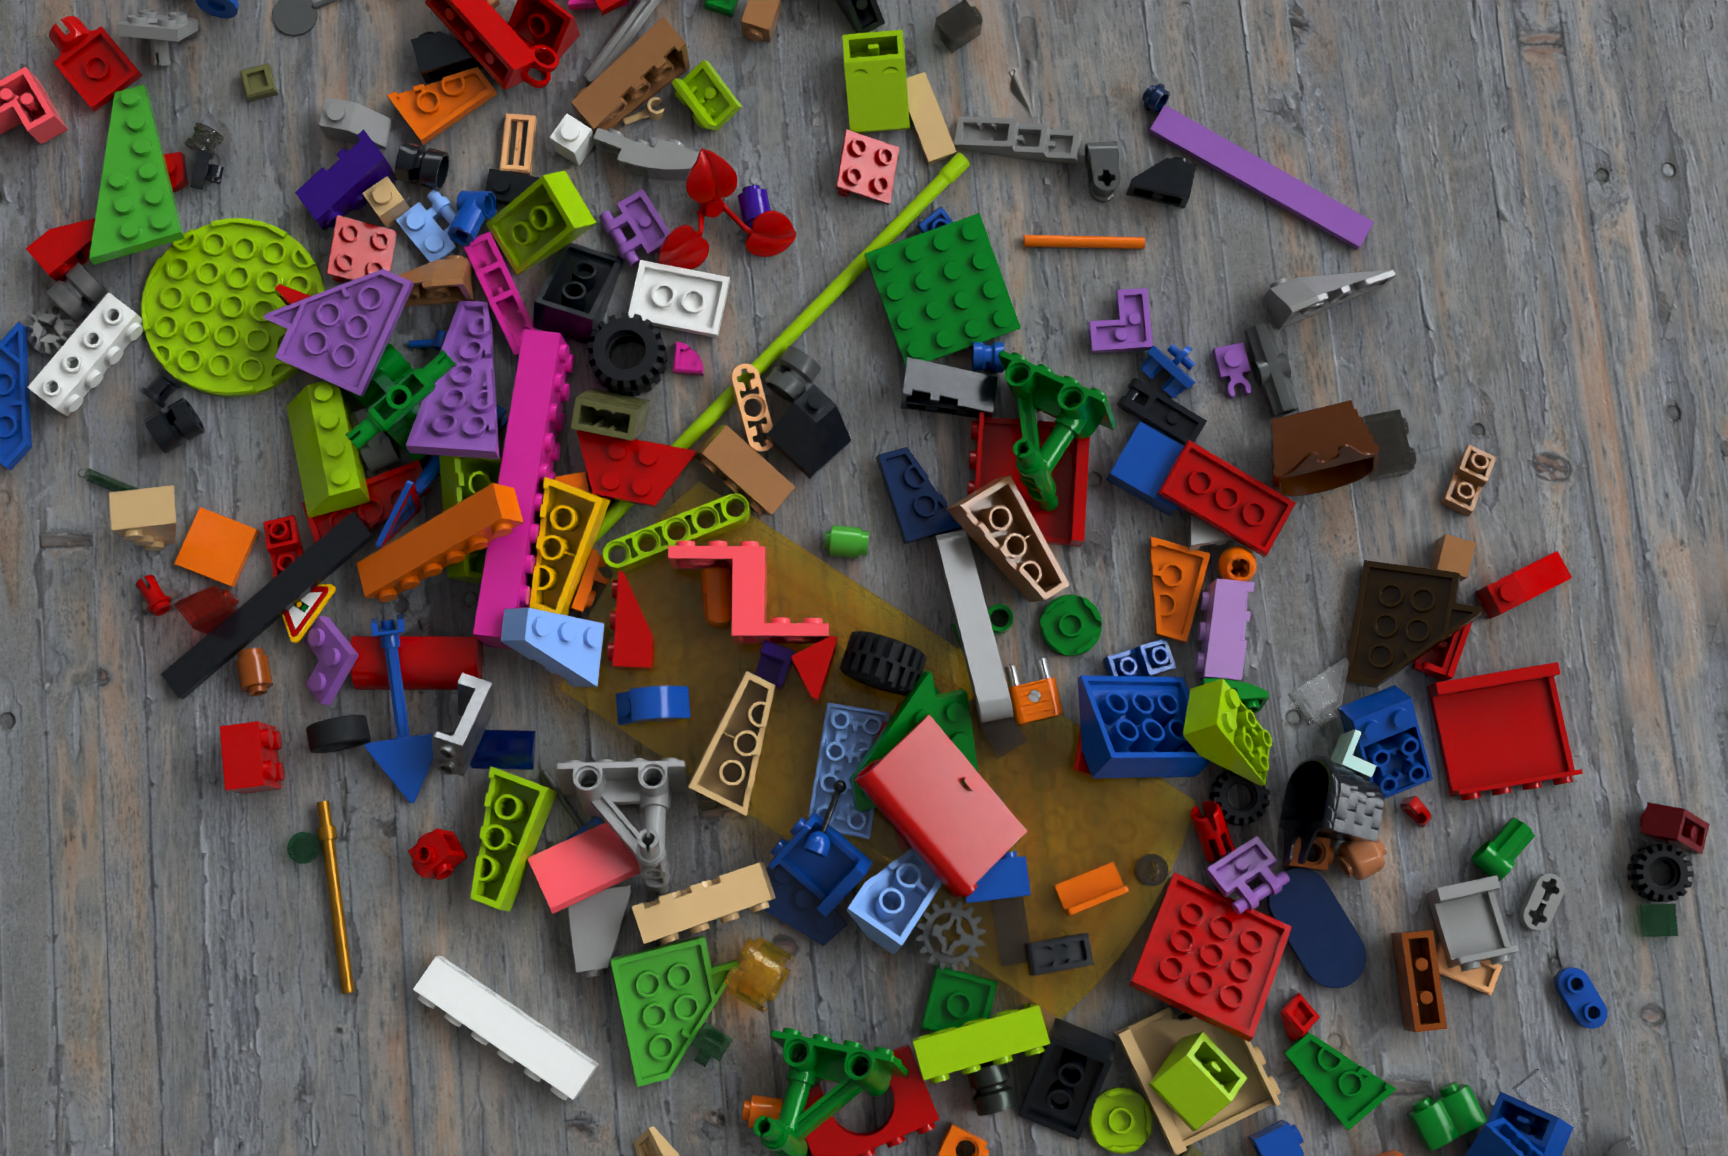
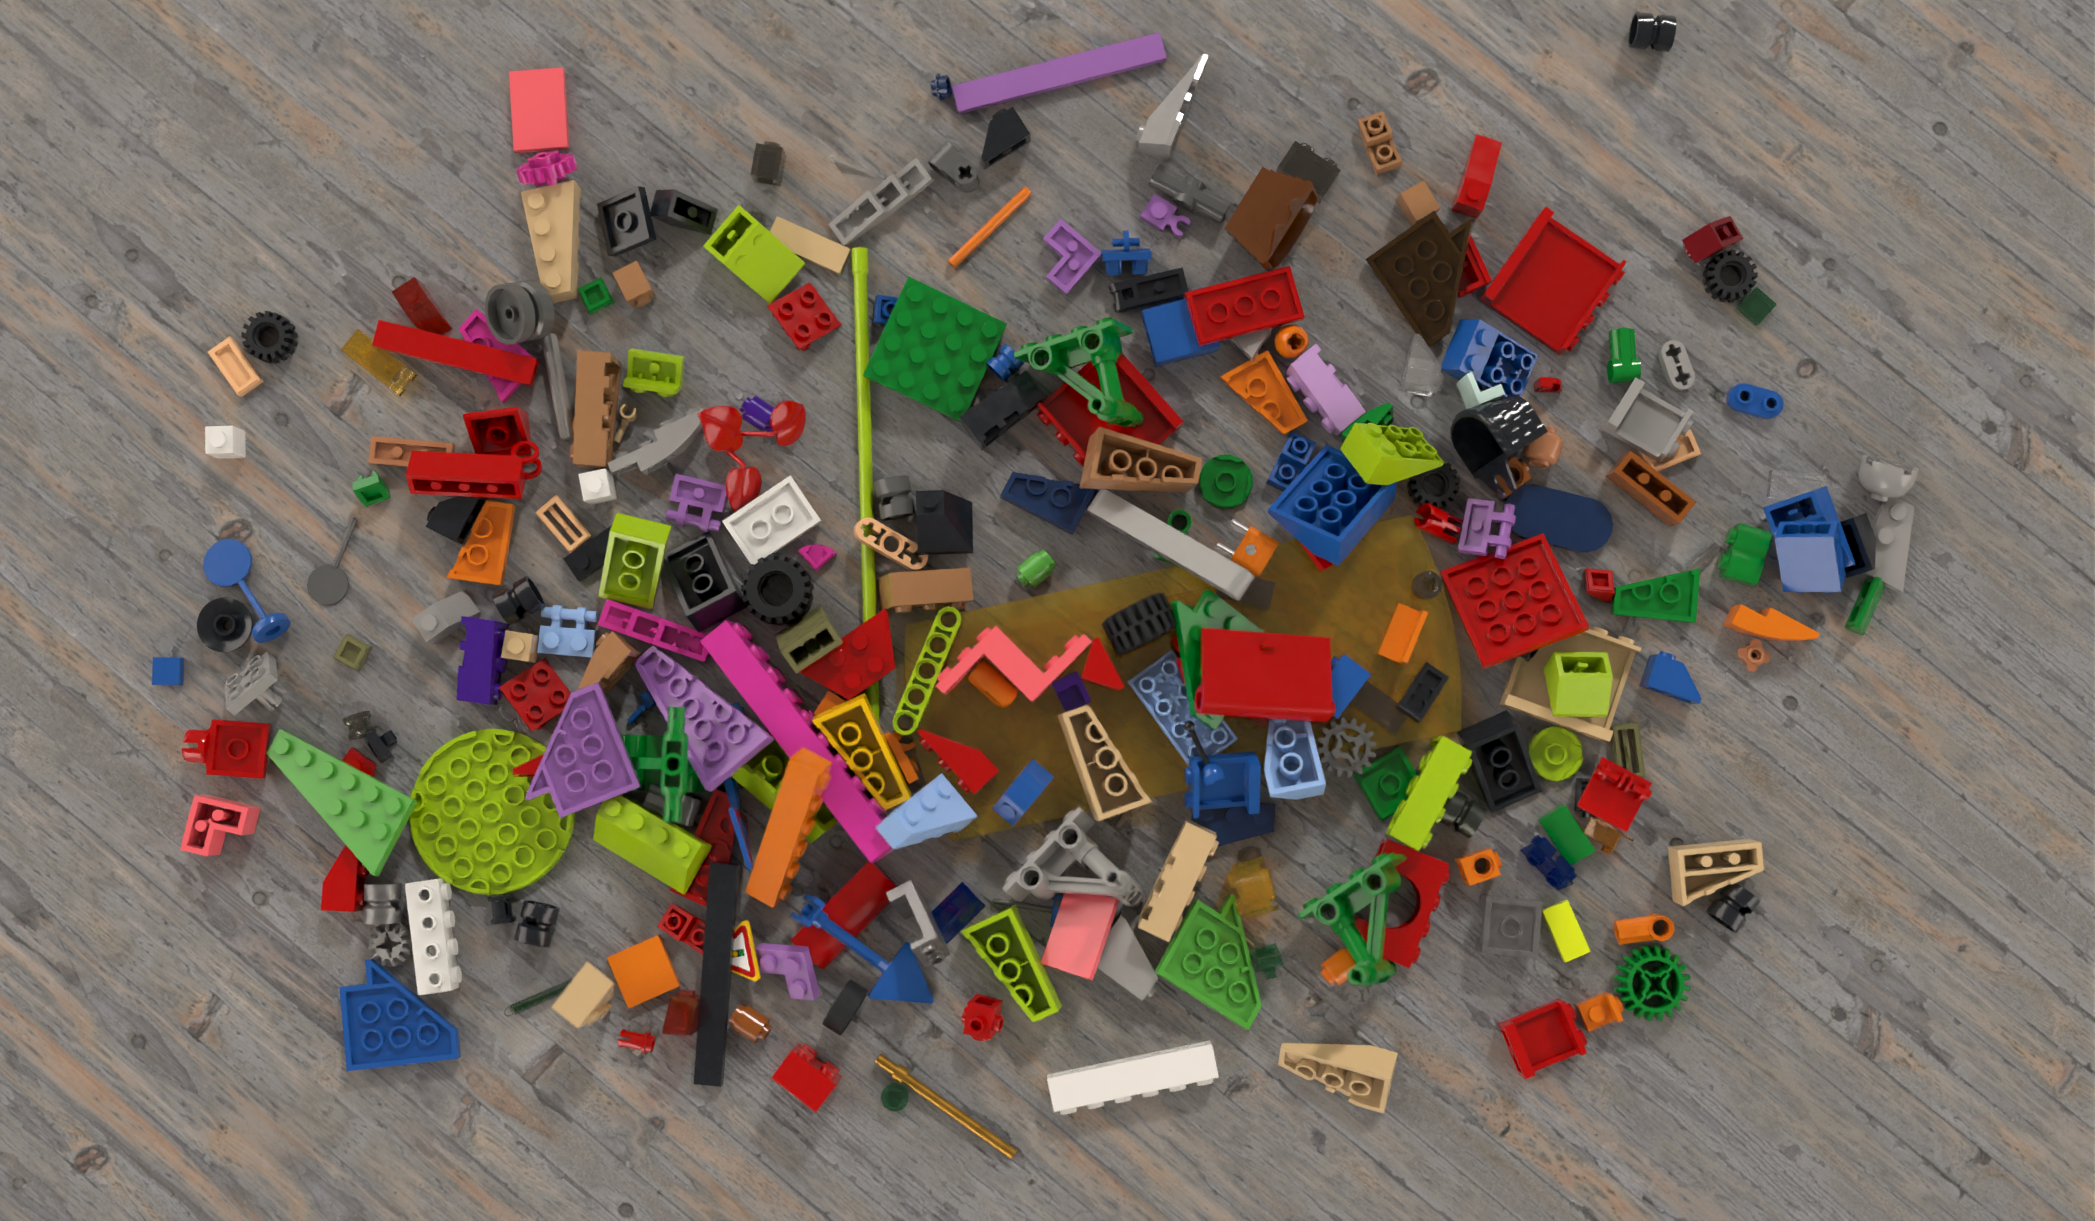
camera: 40 degrees left, 5 degrees up
blue piece [447,190,497,247] -> none

